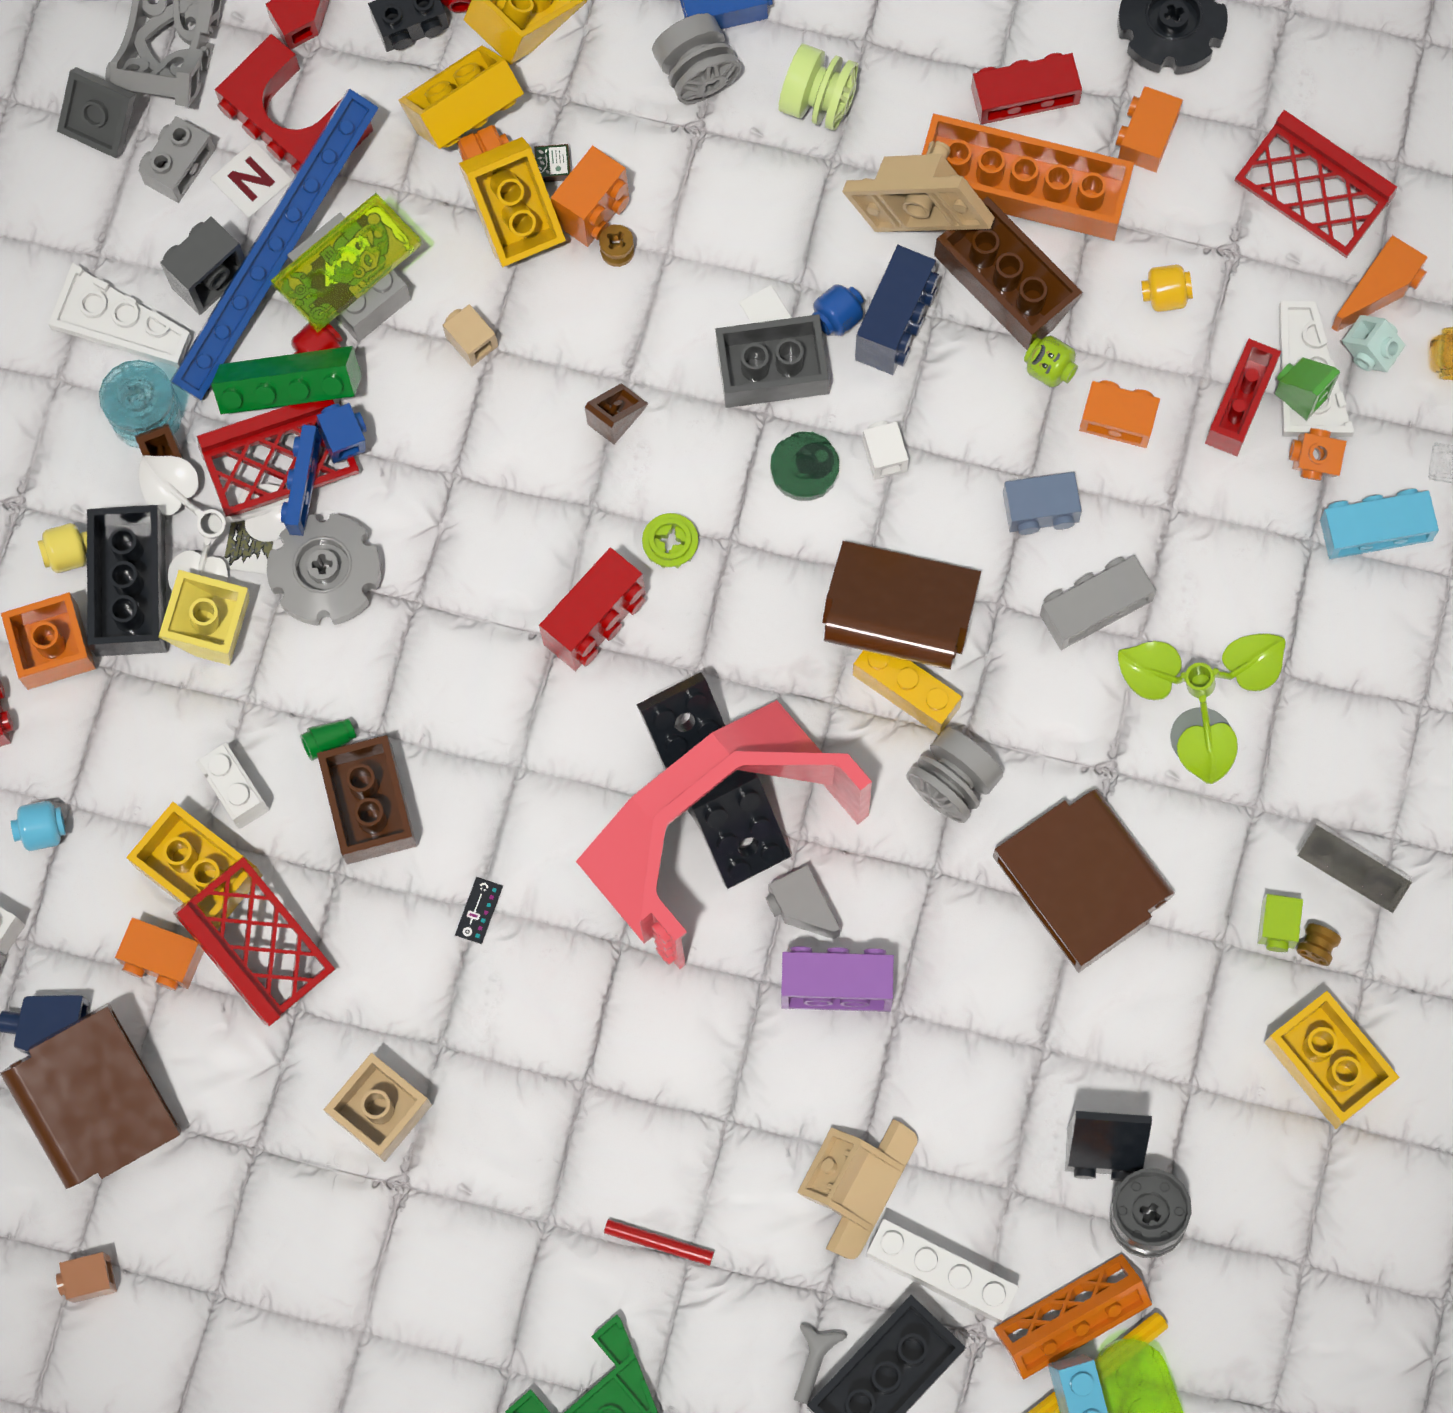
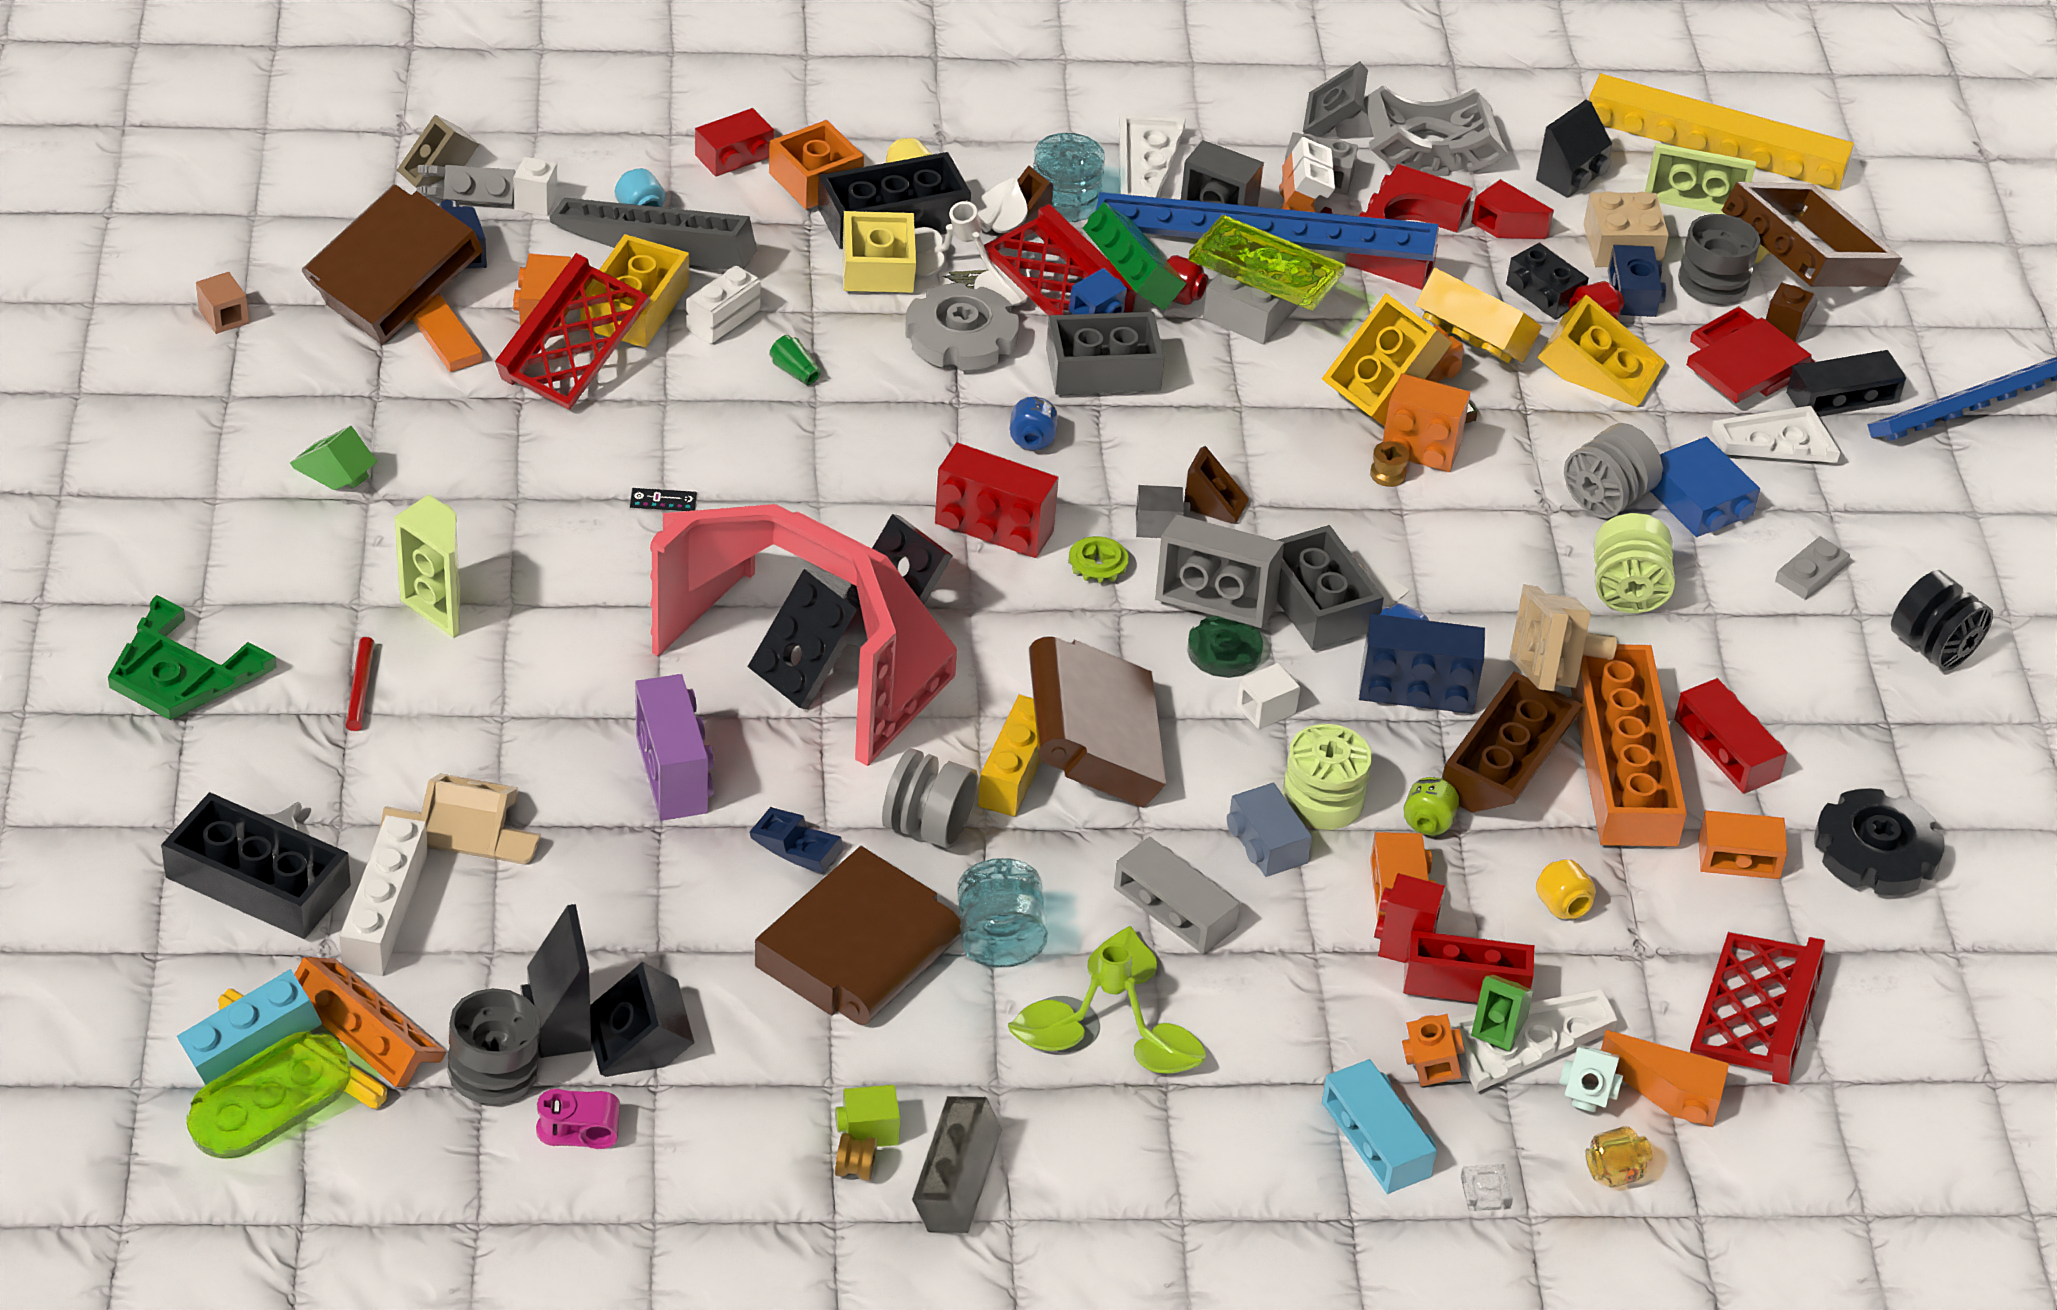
camera: 65 degrees right, 30 degrees down
blue plate [281,424,322,536] -> none
reddish brown brick [317,735,417,865] -> none
tan brick [323,1053,432,1162] -> none
tan brick [442,304,498,367] -> none
light grey slope [765,865,840,939] -> none
yellow brick [1264,991,1400,1129] -> none
none -> bright green slope [290,426,377,490]
none -> yellowish green slope [394,494,460,638]
none -> orange tile [411,293,483,372]
none -> dark pink piece [536,1089,620,1149]
none -> dark grey slope [549,198,757,269]
none -> black slope [590,962,695,1077]
none -> dark blue slope [749,807,844,874]
none -> clear light blue wheel [957,858,1048,968]
none -> blue head [1009,396,1058,450]
none -> dark grey brick [1046,312,1165,395]
none -> flat silver brick [1135,485,1190,538]
none -> light grey brick [1155,515,1284,628]
none -> white hips [1279,137,1335,212]
none -> yellowish green wheel [1282,724,1372,830]
none -> red brick [1374,873,1445,963]

